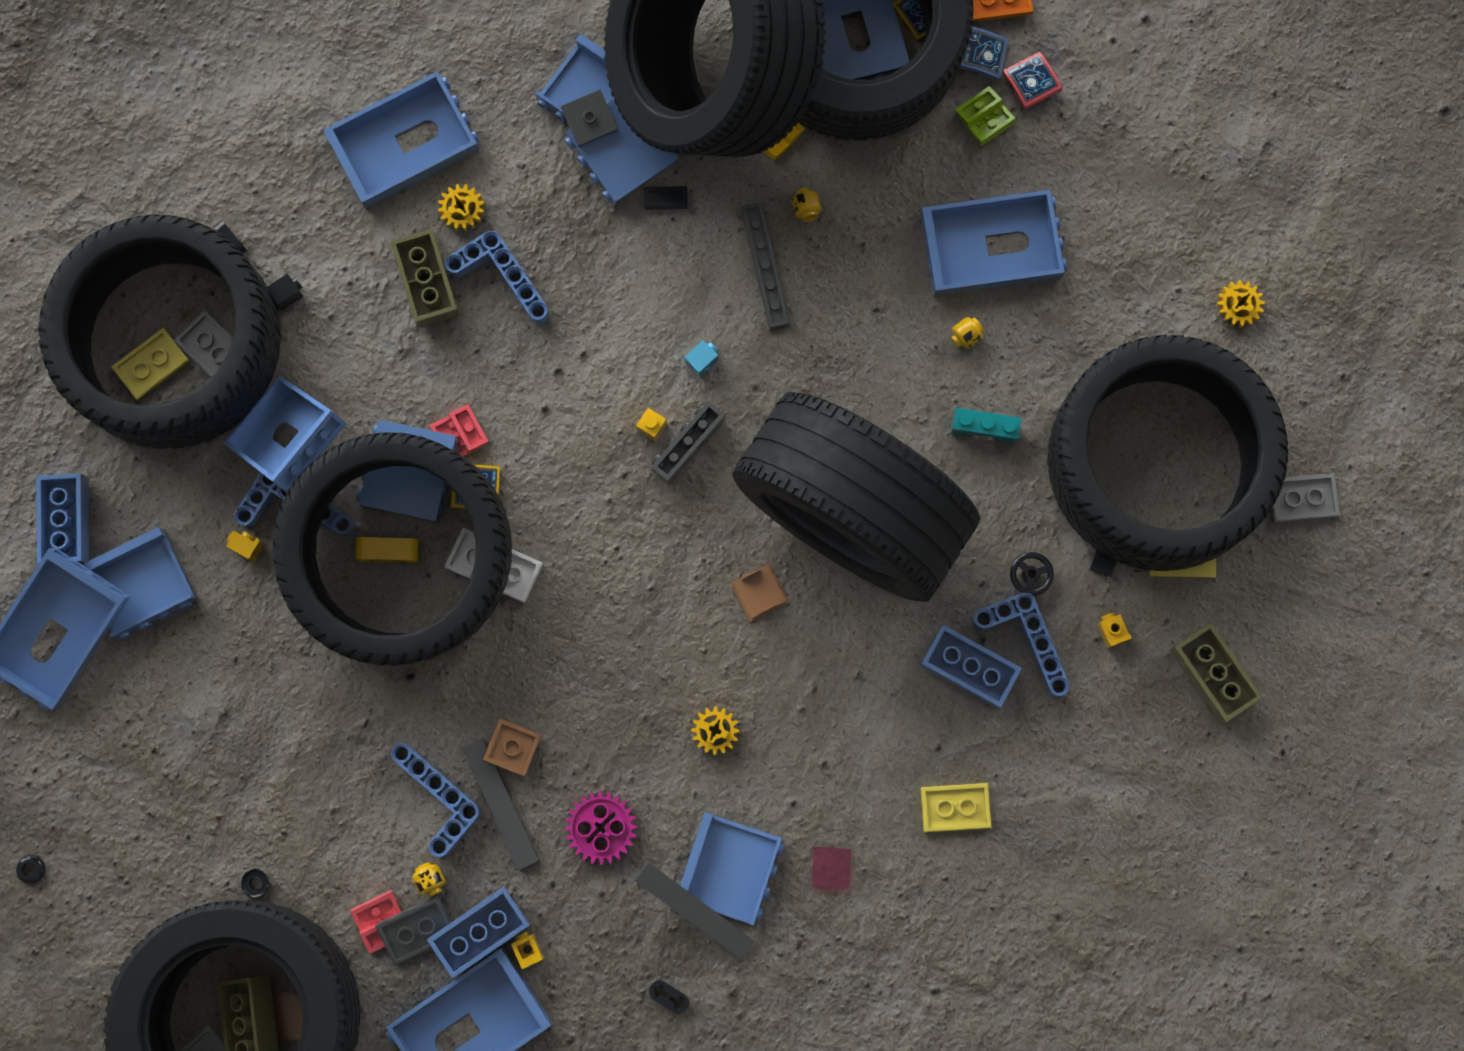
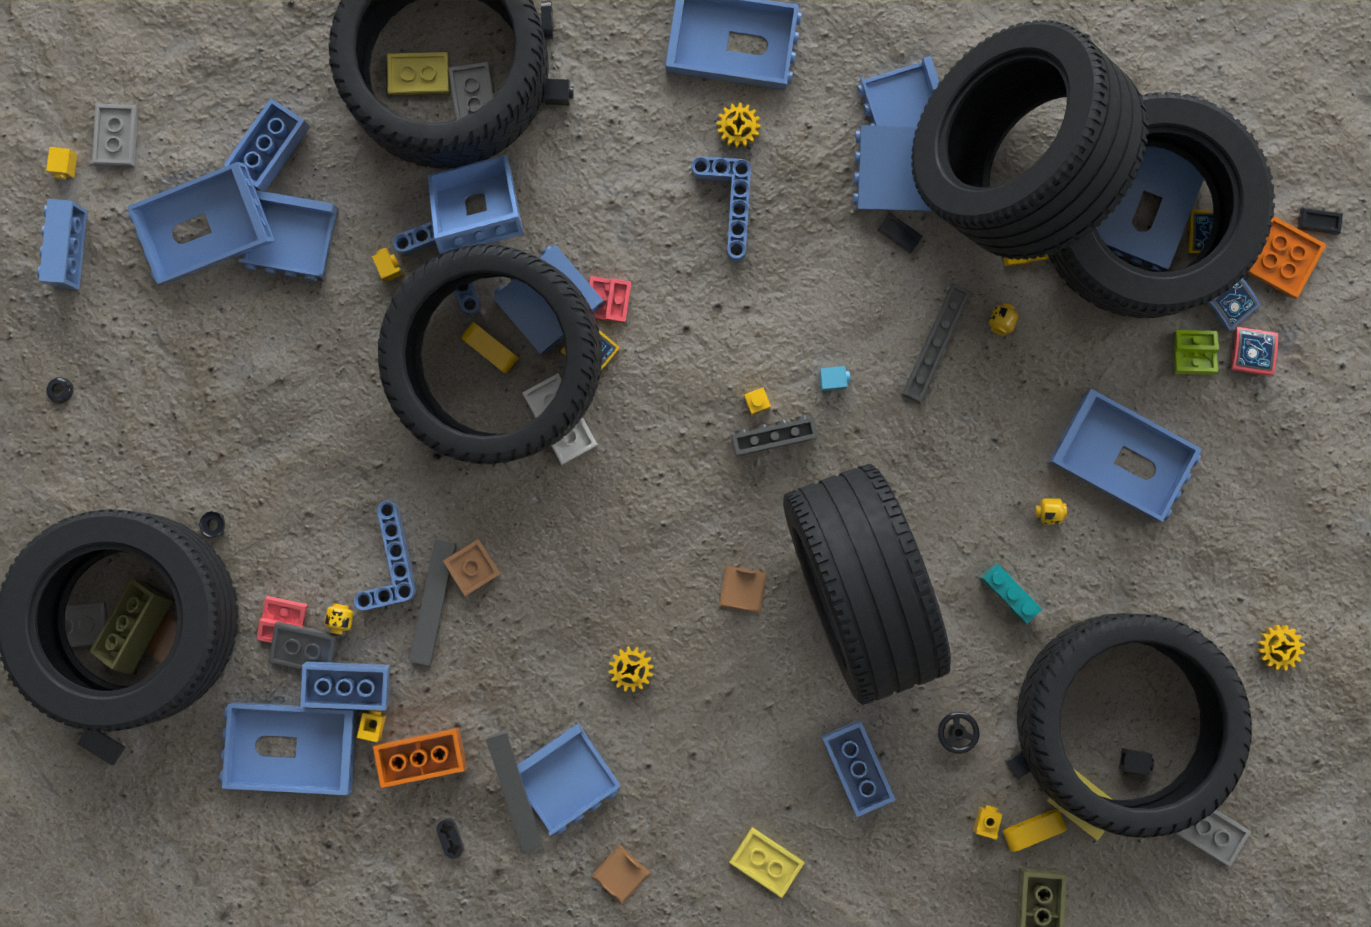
camera: 40 degrees right, 5 degrees up
olive brick [391,229,460,328] -> none
dark grey plate [561,89,618,147] -> none
dark pink gear [564,791,638,865] -> none
clear pink piece [812,845,851,890] -> none
medium blue beam [972,593,1069,698] -> none
none -> orange brick [373,727,467,788]
none -> medium nougat piece [592,844,650,904]
none -> yellow beam [1002,809,1067,852]
none -> black brick [1119,748,1154,775]

